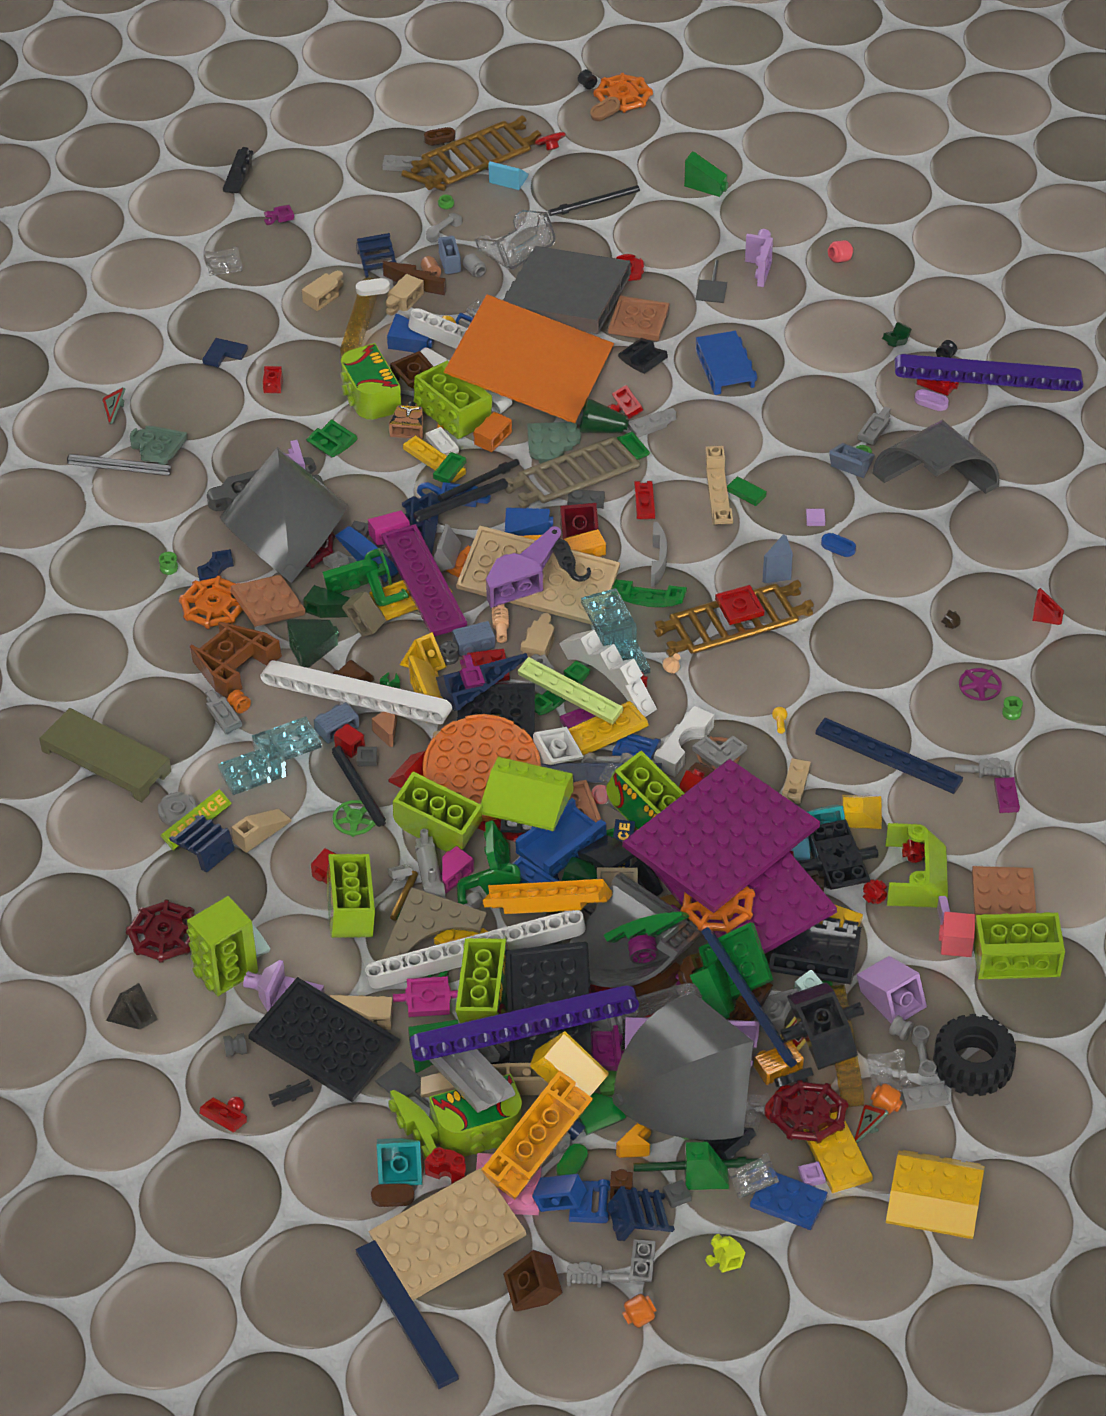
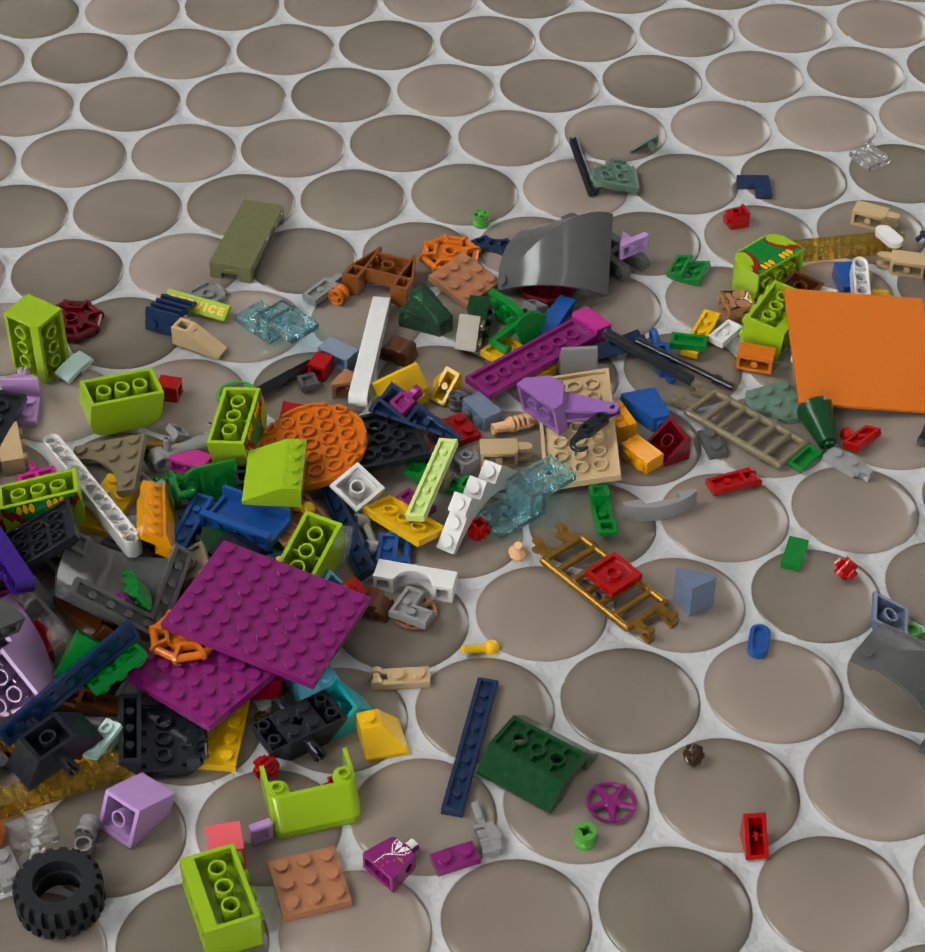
camera: 70 degrees right, 5 degrees down
tan slope [705,446,733,525] -> none
lavender tile [806,509,825,526] -> none
none -> magenta torso [362,837,419,893]
none -> dark green slope [476,715,598,814]
none -> red gear [834,556,858,581]

